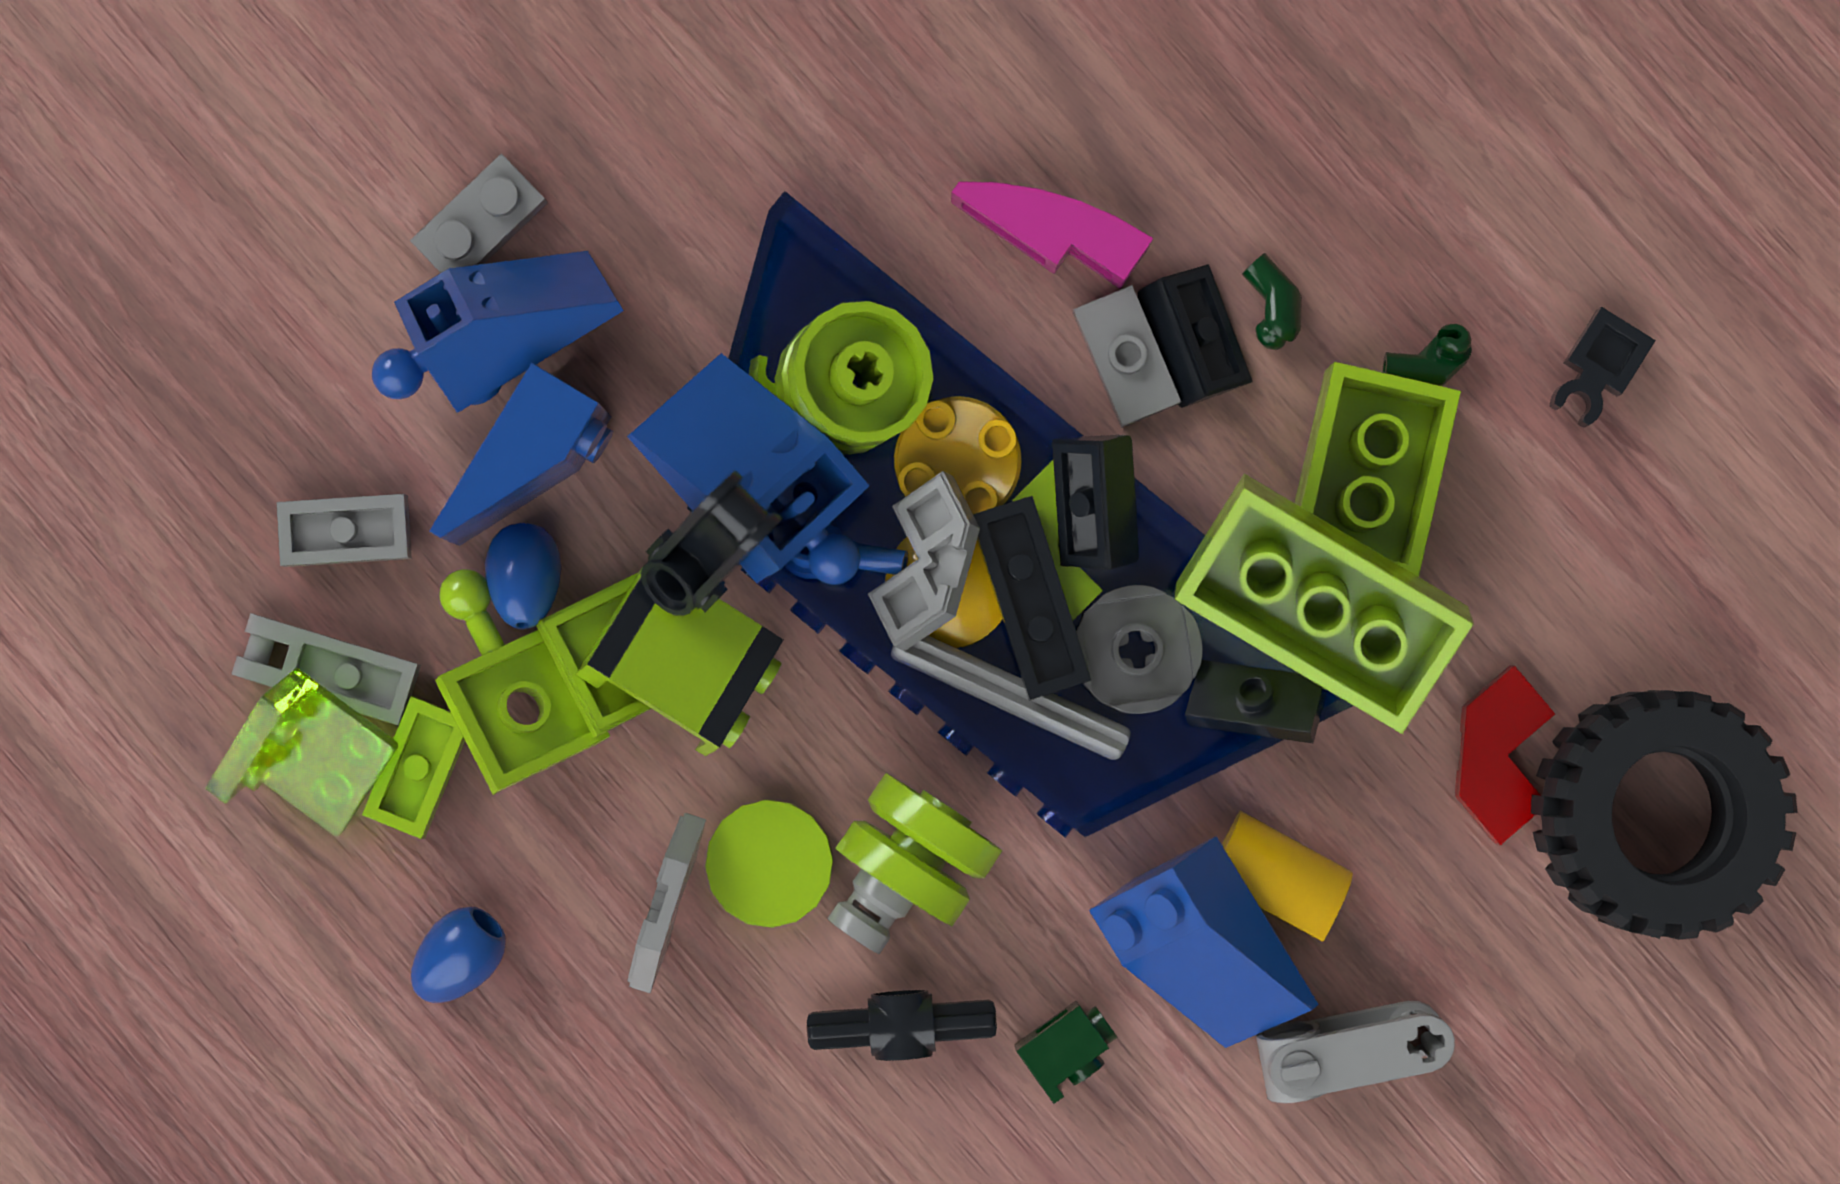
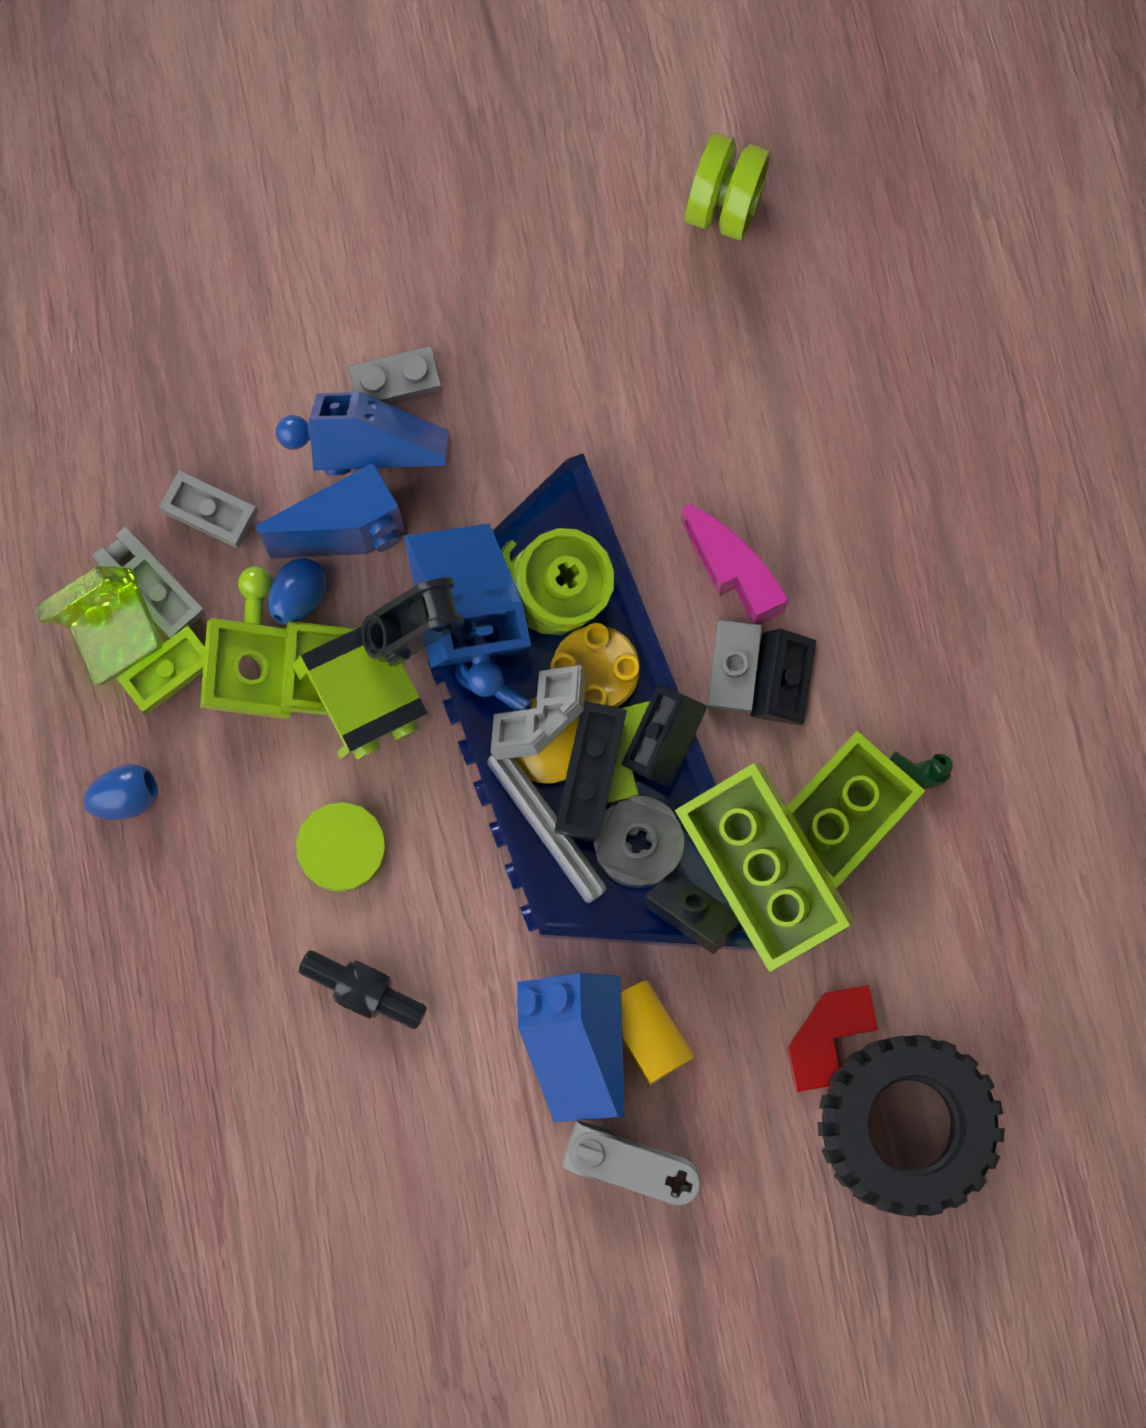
camera: 30 degrees right, 10 degrees down
light grey tile [627,813,706,993] -> none
light grey wheel [827,869,913,954] -> none
lime wheel [835,772,1003,926] -> none
dark green brick [1014,1001,1118,1104] -> none
dark green arm [1242,253,1302,350] -> none
black plate [1549,307,1656,428] -> none

